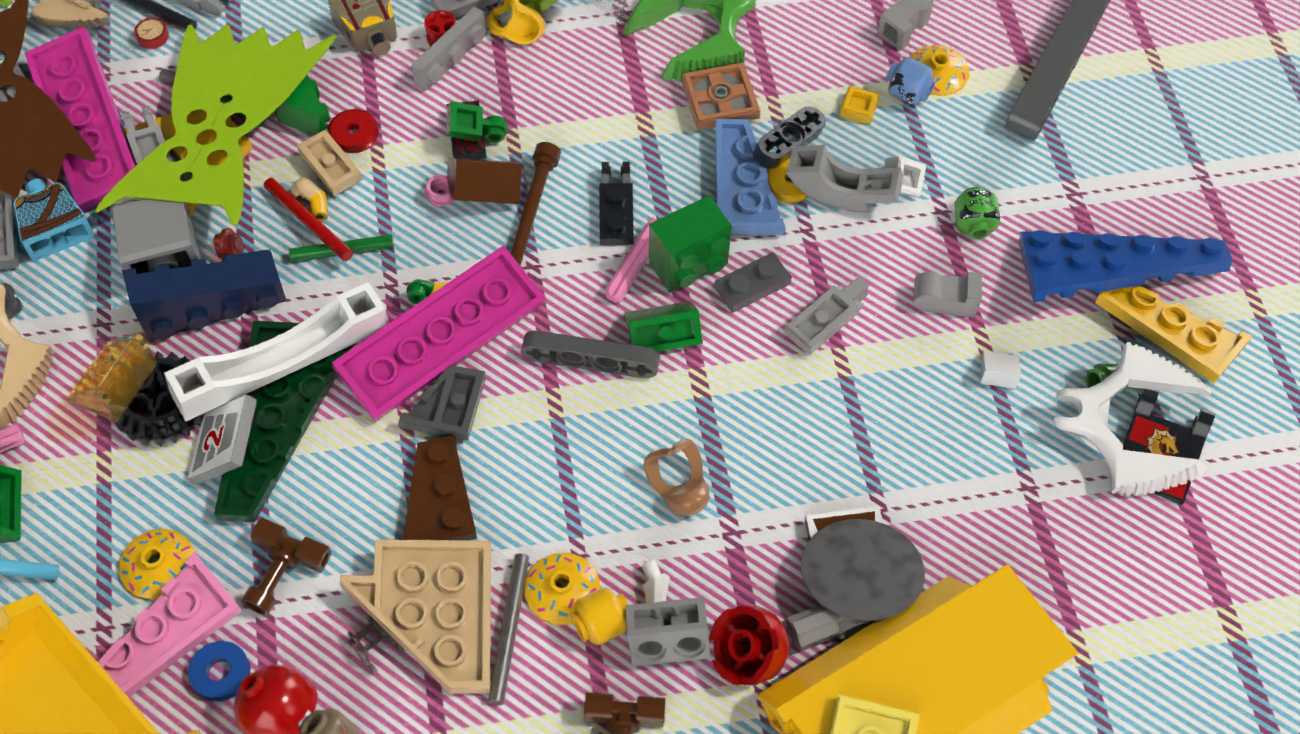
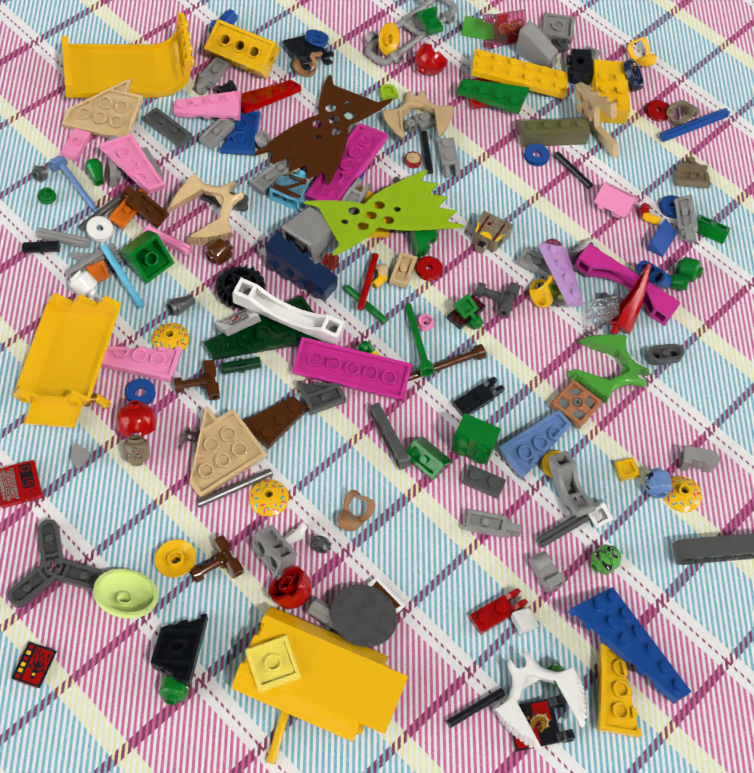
camera: 50 degrees right, 0 degrees up
clear yellow slope [67,333,157,422] -> none
light grey plate [411,6,486,92] -> none
red wheel [424,10,456,47] -> none
reddish brown brick [447,157,522,204] -> none
yellow head [571,587,629,645] -> none
bright pink axle [605,218,656,303] -> none
black beam [753,107,826,169] -> none
none -> flat silver cone [166,294,195,316]
none -> reddish brown head [205,238,233,265]
none -> dark green pin [222,356,262,375]
none -> dark grey plate [312,536,332,554]
none -> green piece [405,303,435,377]
none -> black bar [446,688,505,728]
none -> red hinge [469,588,529,635]
none -> dark grey bar [474,282,521,318]
none -> dark grey axle [536,514,589,548]

